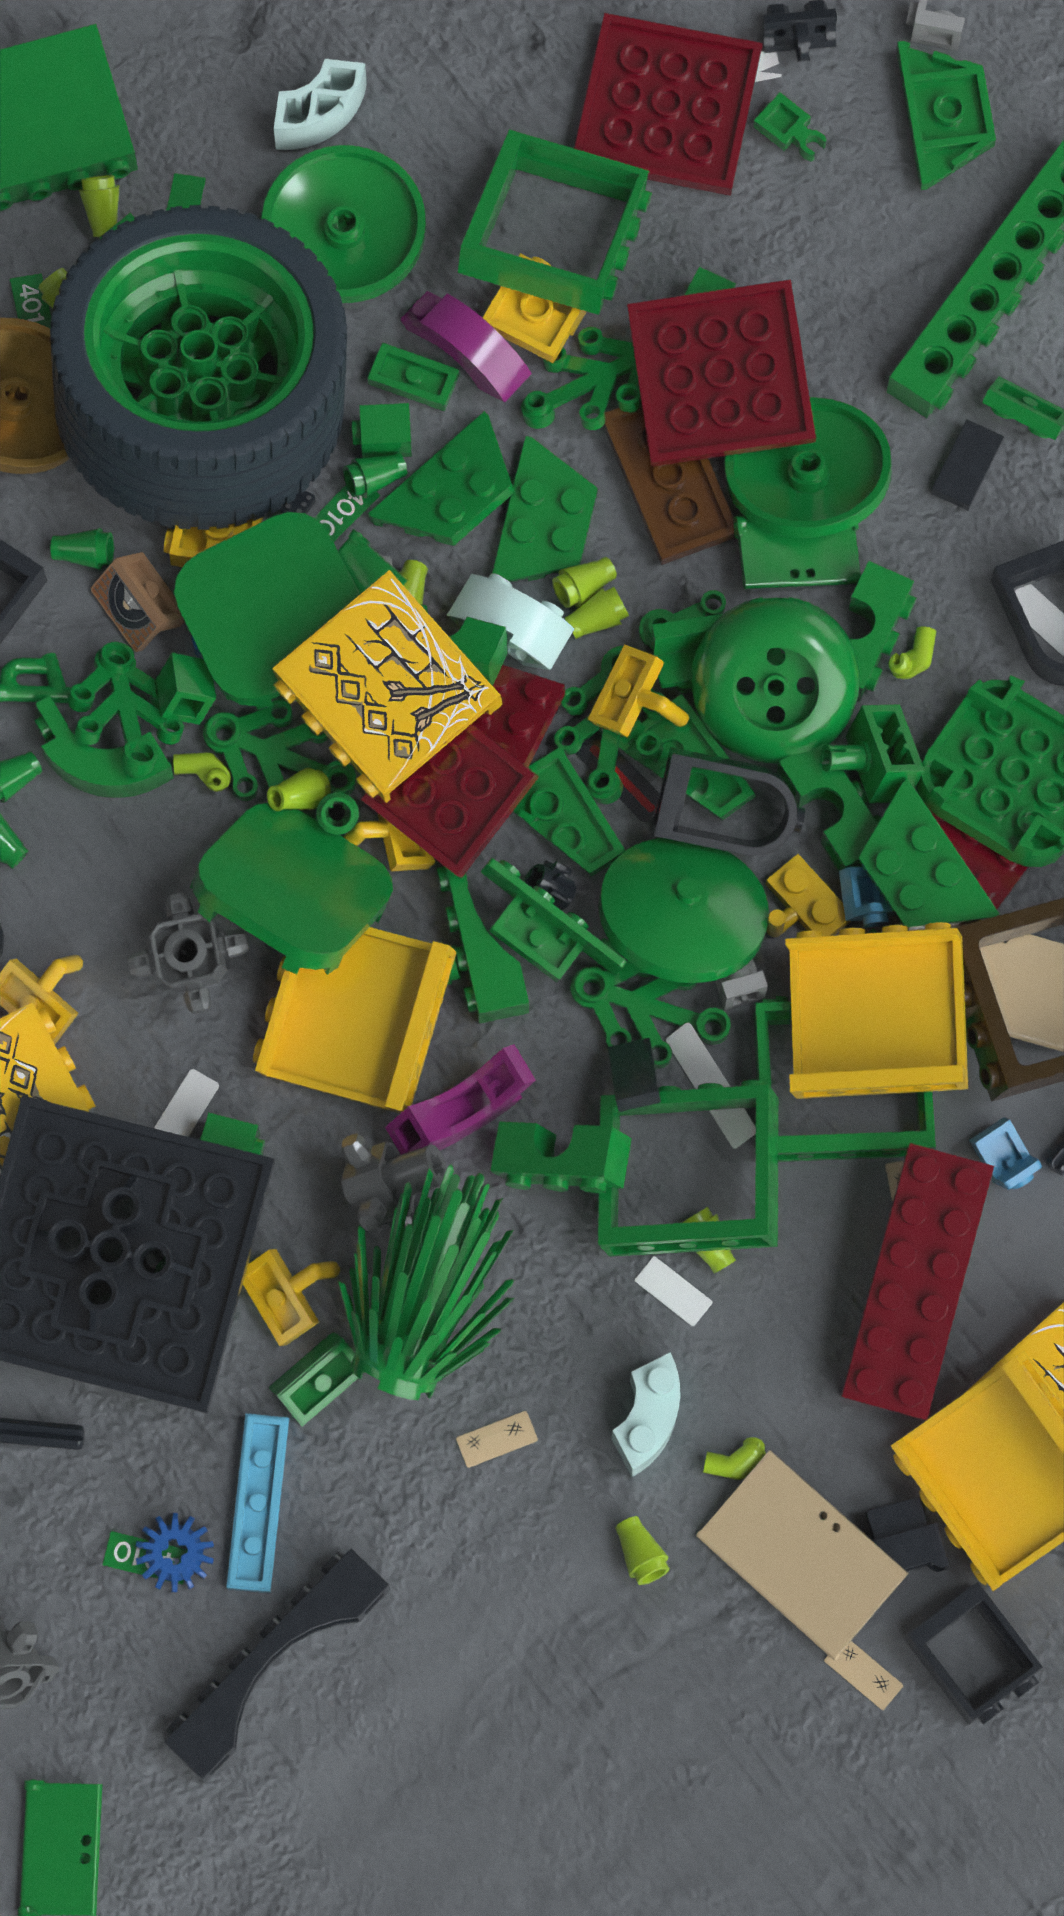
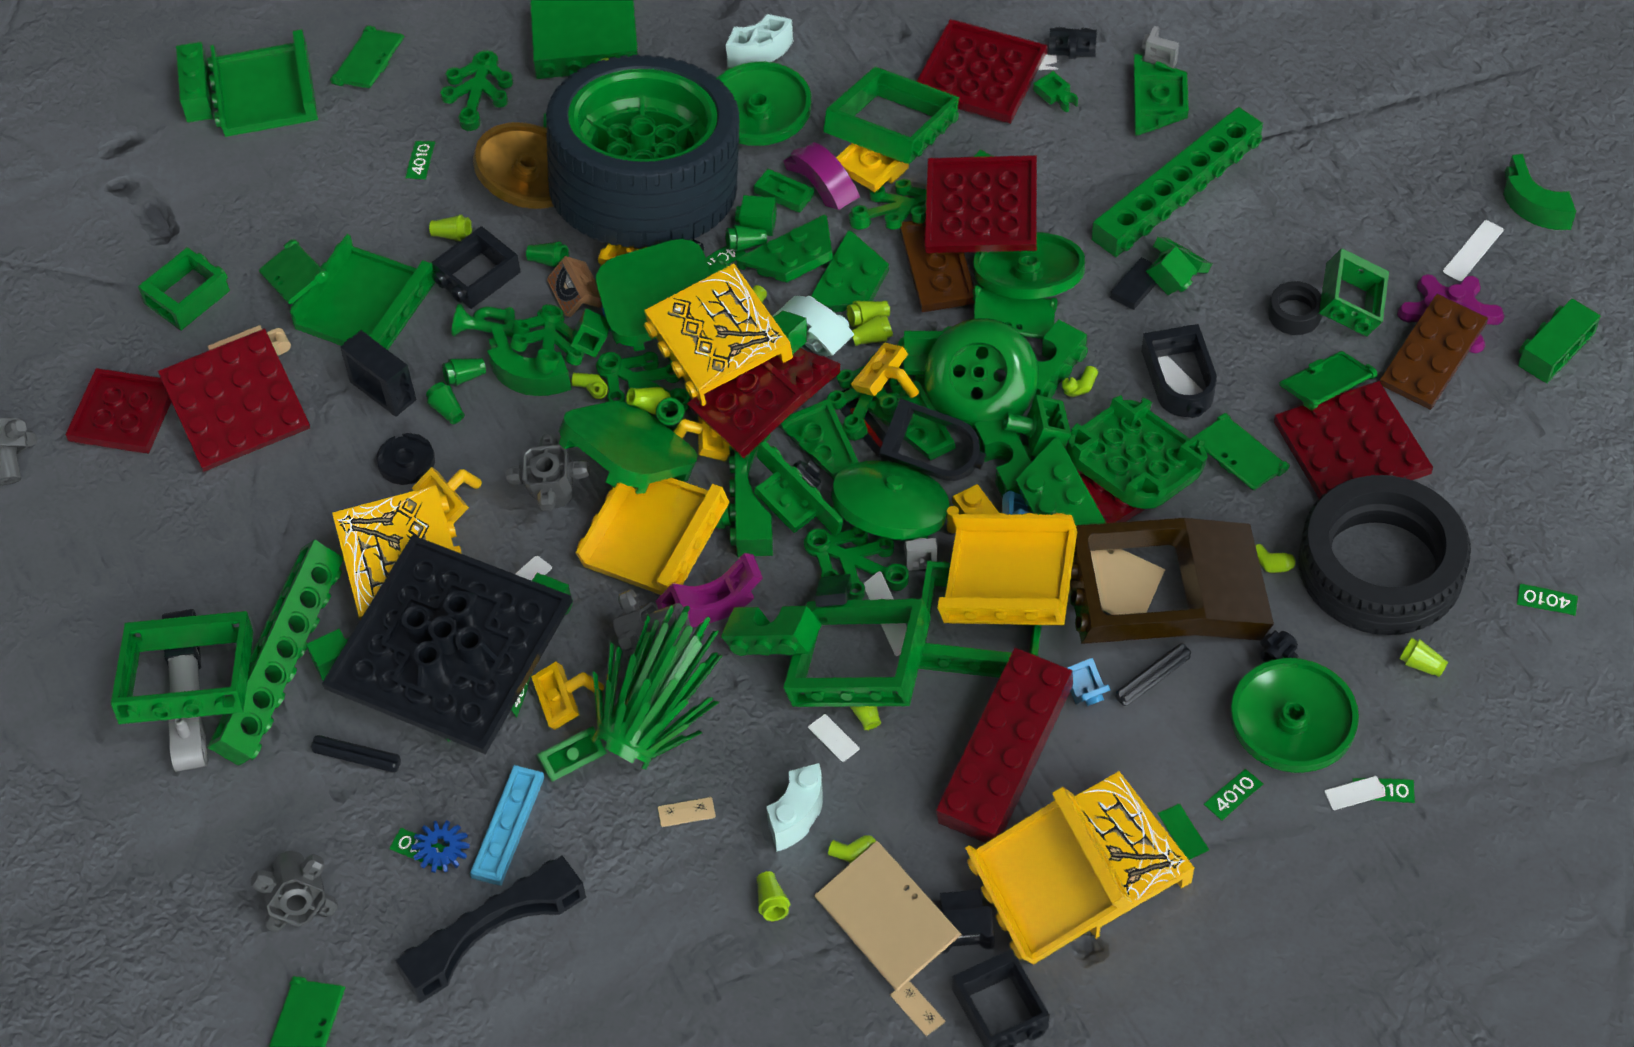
camera: 15 degrees right, 20 degrees down
none -> green brick [1146,246,1198,295]

